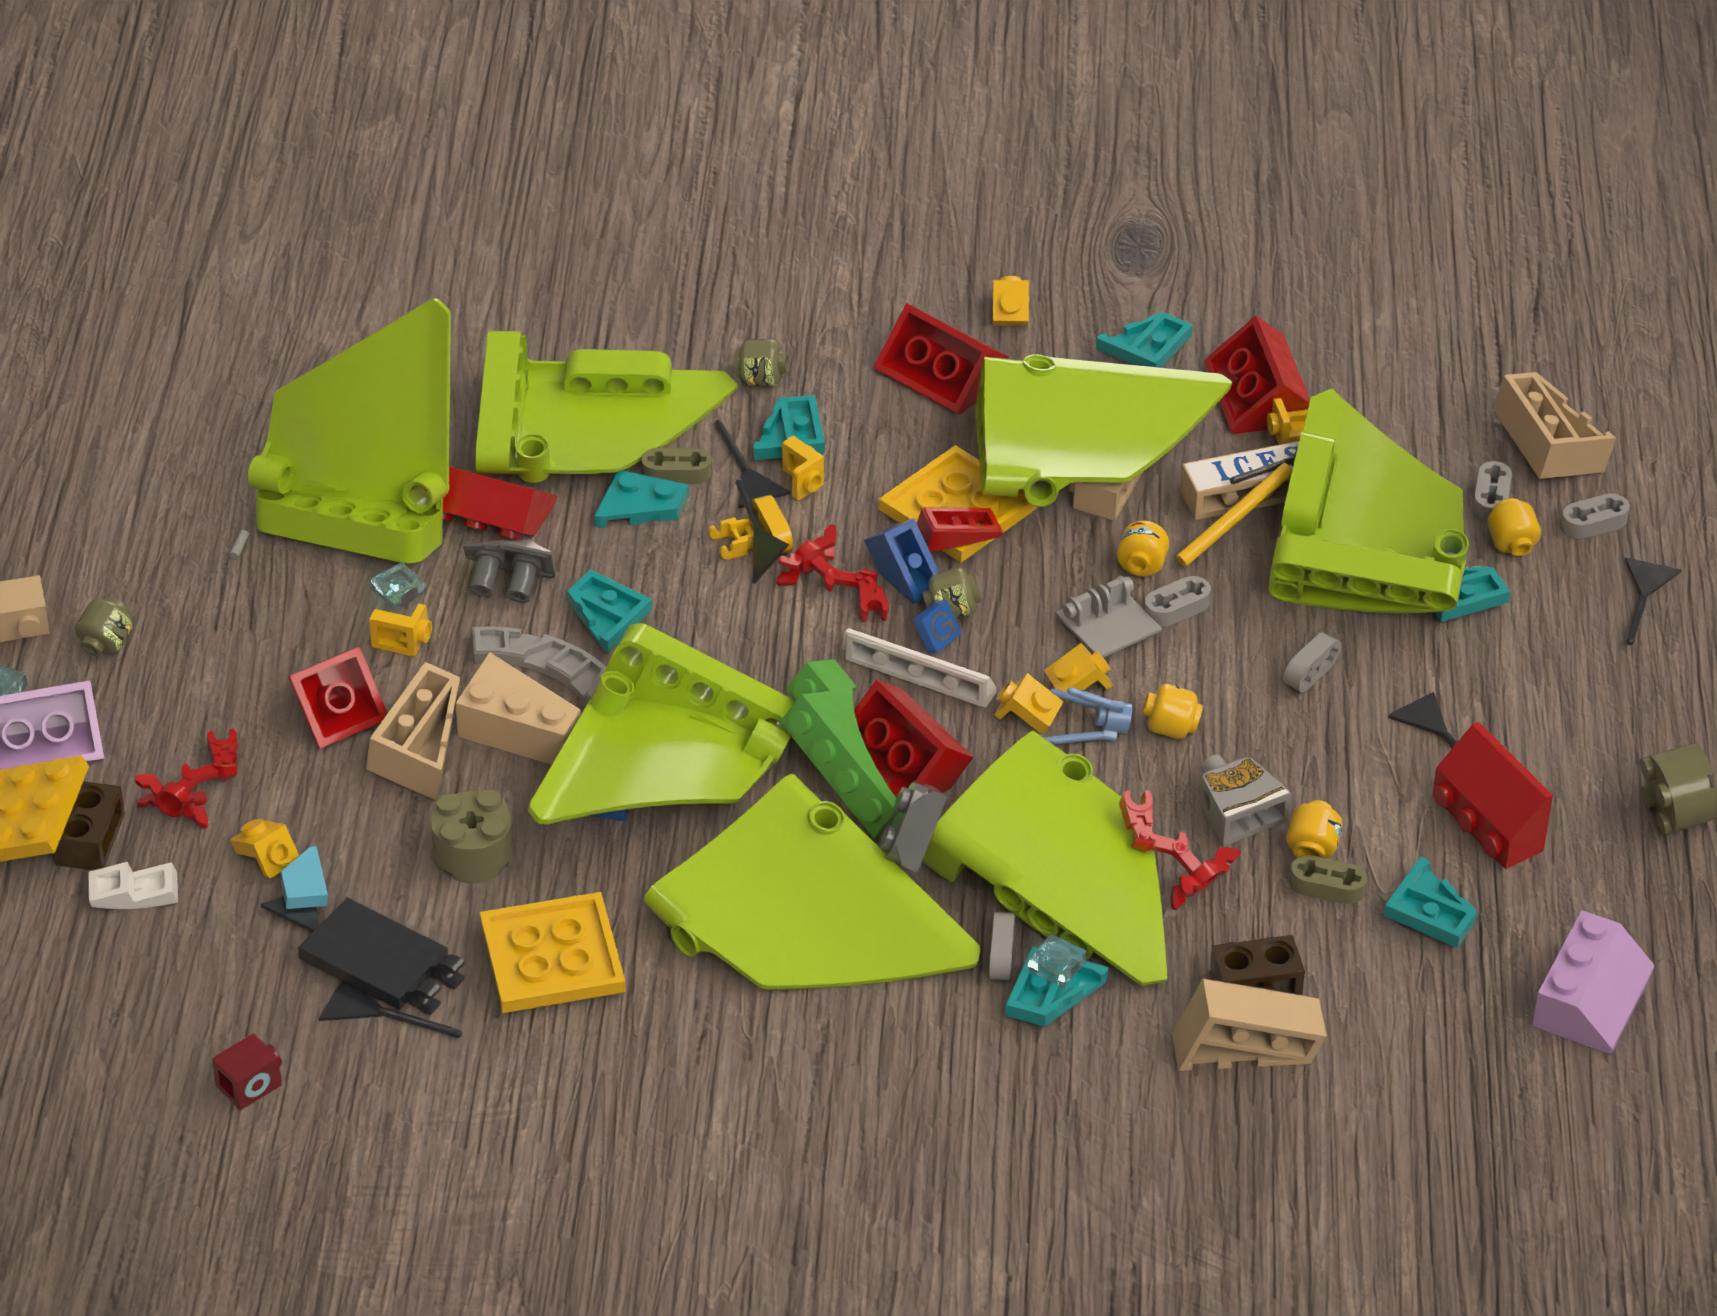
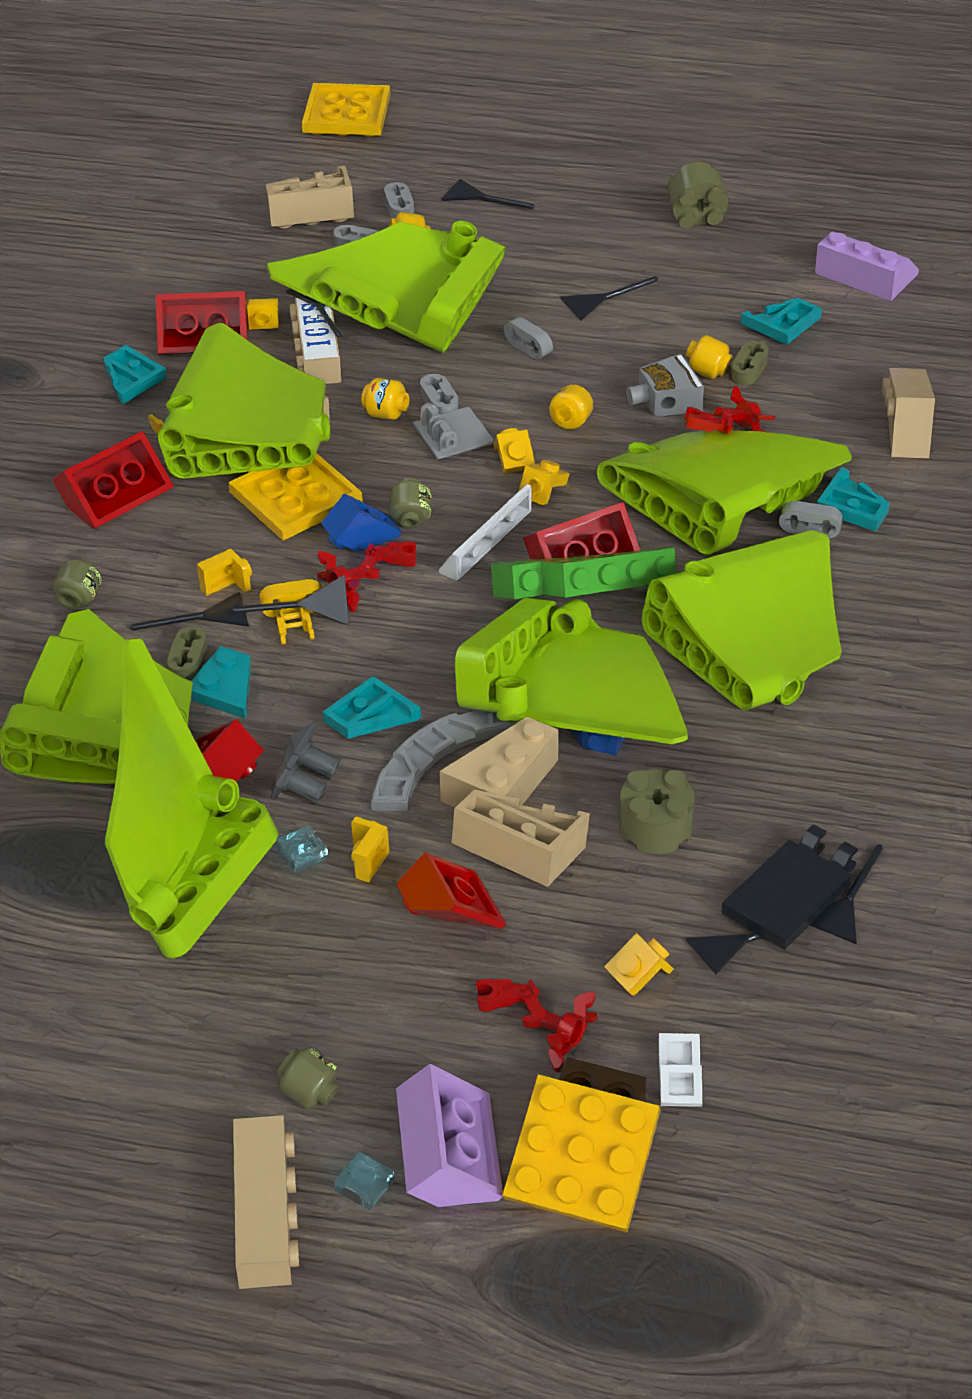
camera: 80 degrees left, 0 degrees up
dark red brick [212,1033,282,1111] -> none
light grey piece [229,530,249,559] -> none
medium azure tile [281,846,328,909] -> none
yellow plate [480,892,626,1013] -> none
teal wing [753,395,825,460] -> none
dark grey slope [879,782,948,873] -> none
blue tile [913,600,962,653] -> none
red slope [917,507,1003,552] -> none
yellow bracket [992,276,1029,326] -> none
clear light blue plate [1028,934,1086,988] -> none
medium blue plant [1043,687,1132,745] -> none
yellow bar [1176,463,1292,567] -> none
dark brown brick [1209,935,1305,996] -> none
red slope [1432,722,1553,869] -> none

